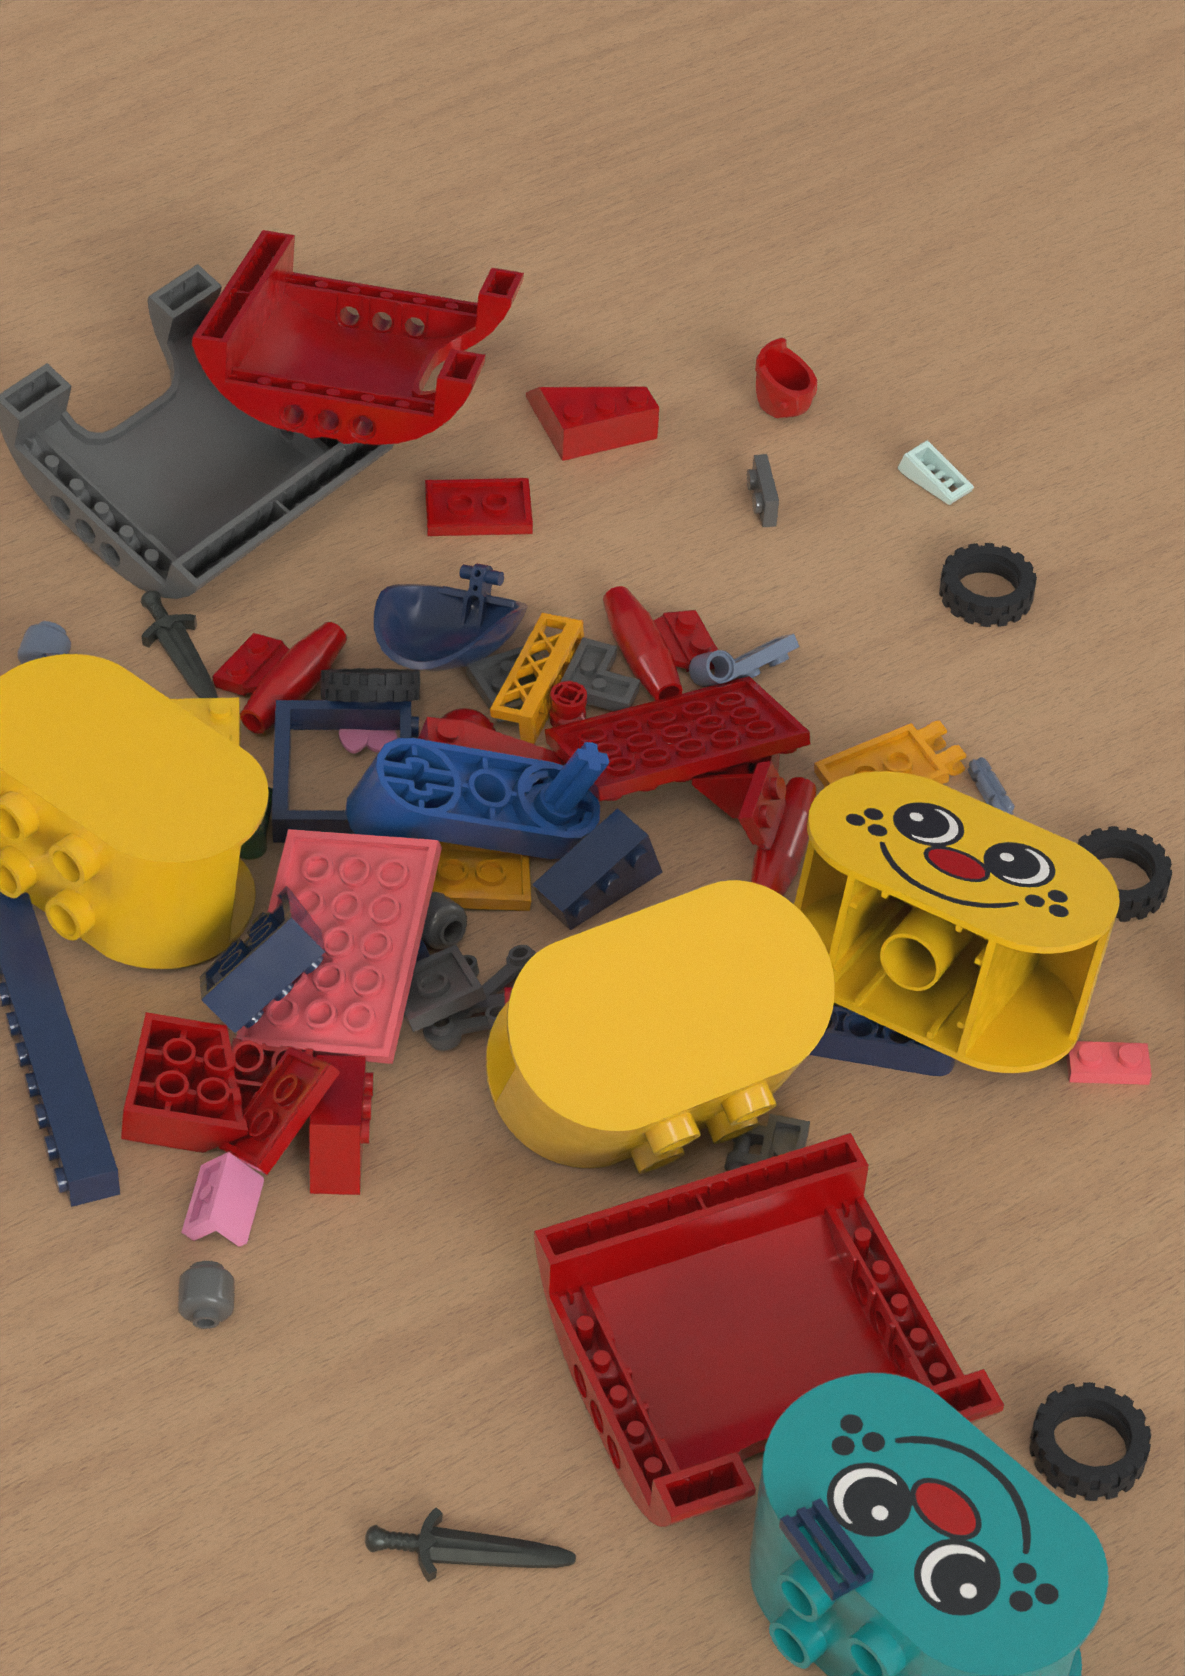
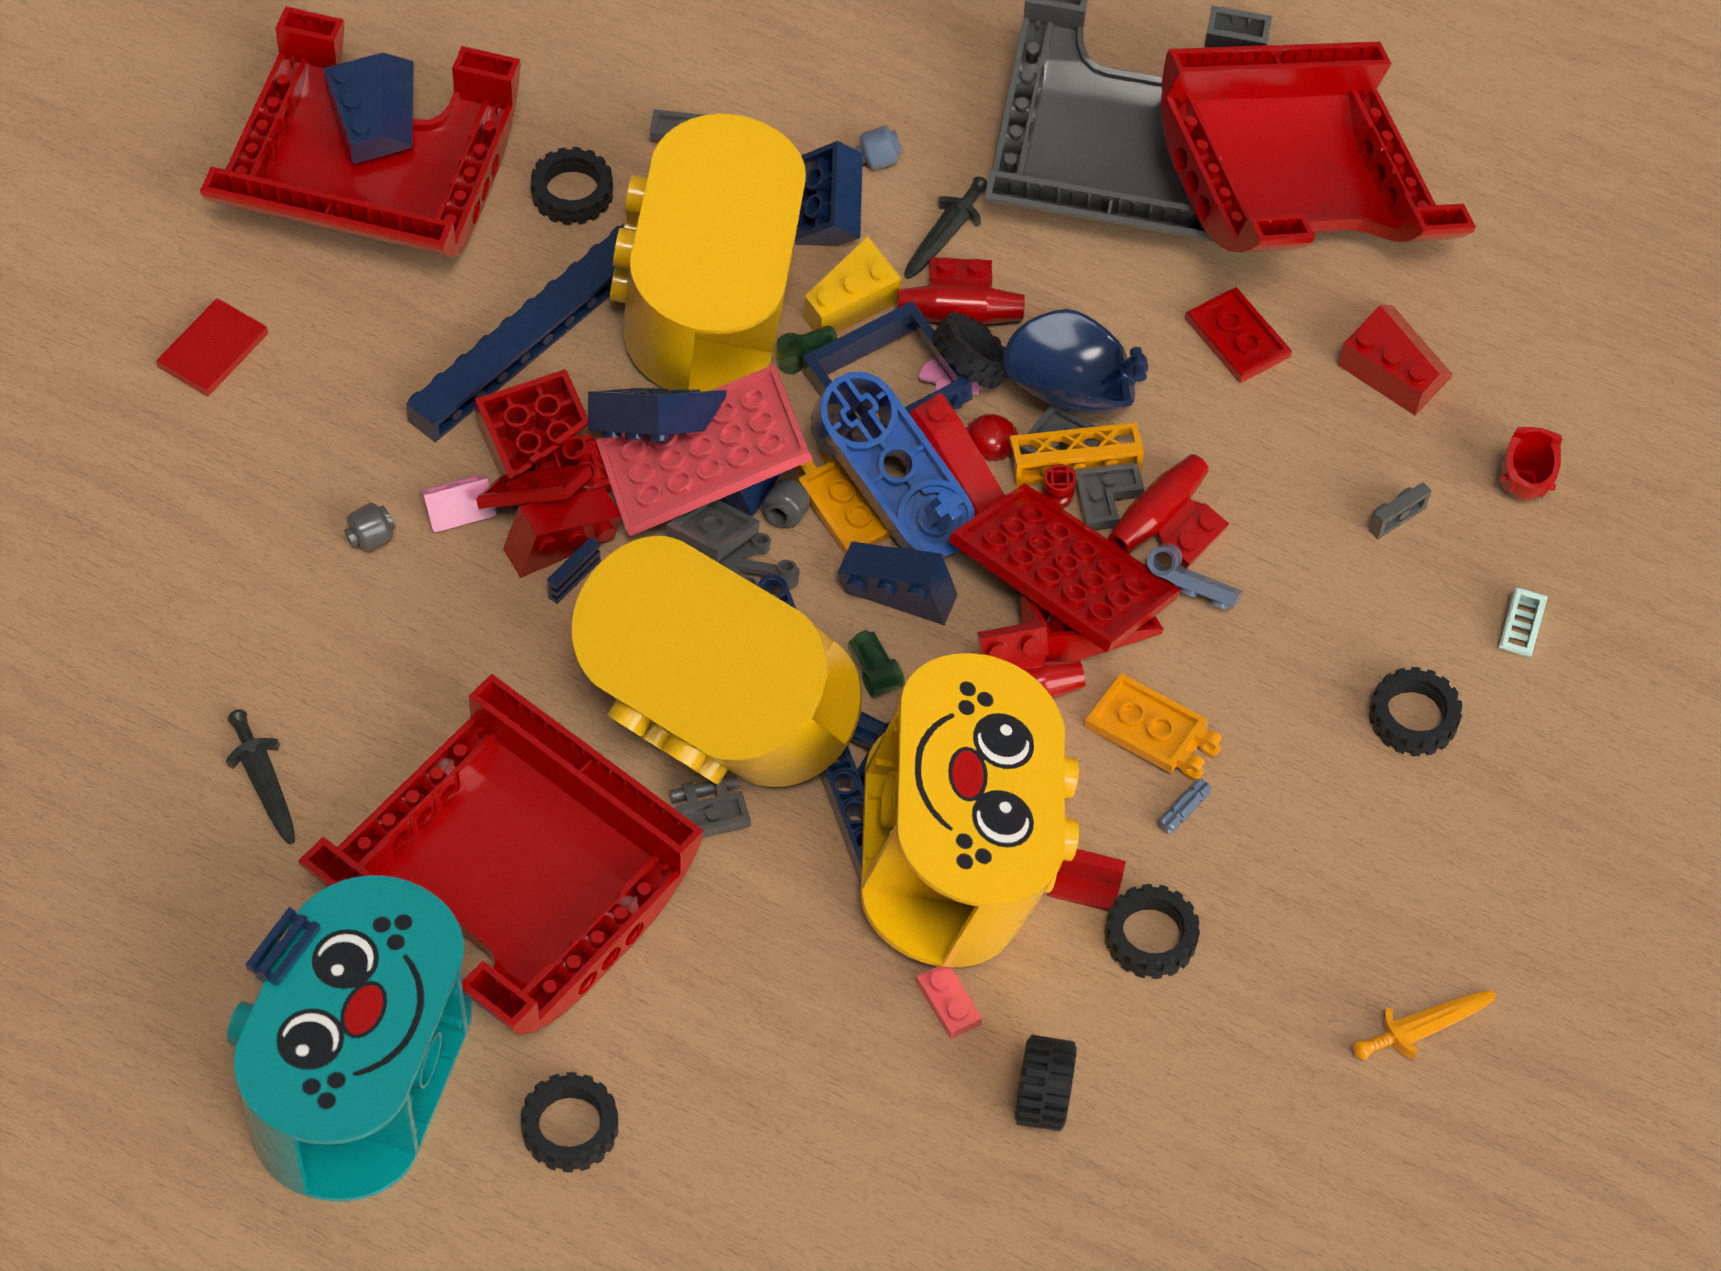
camera: 60 degrees right, 10 degrees up
none -> dark blue tile [547,538,601,604]

